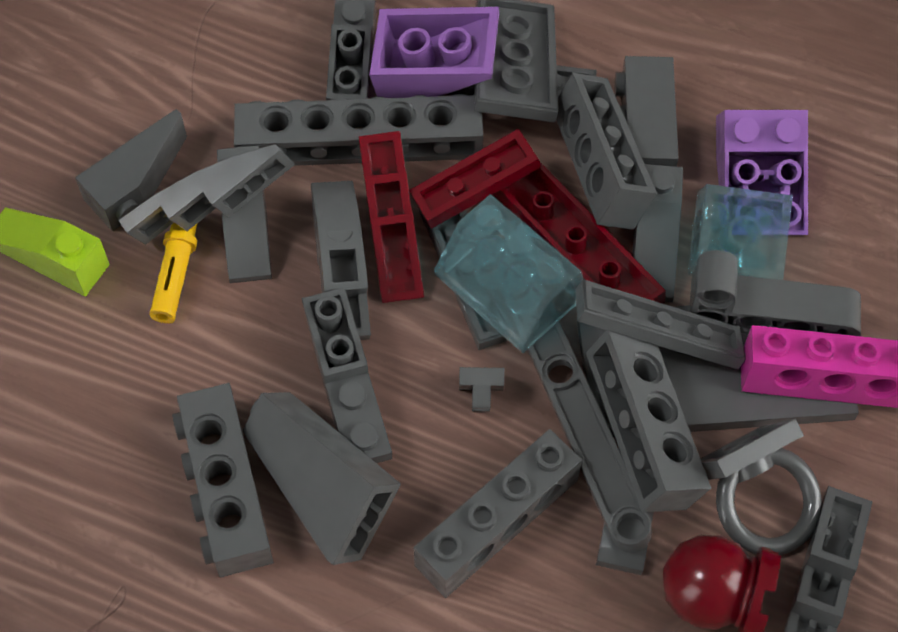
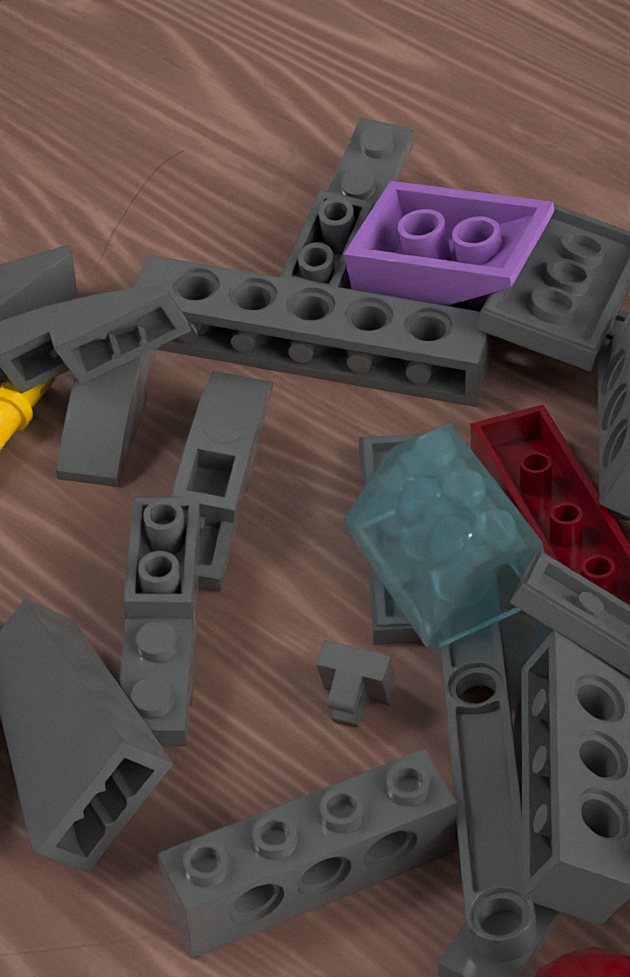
camera: 20 degrees right, 15 degrees down
dark red slope [359,131,424,303] -> none
dark red plate [409,129,541,229] -> none

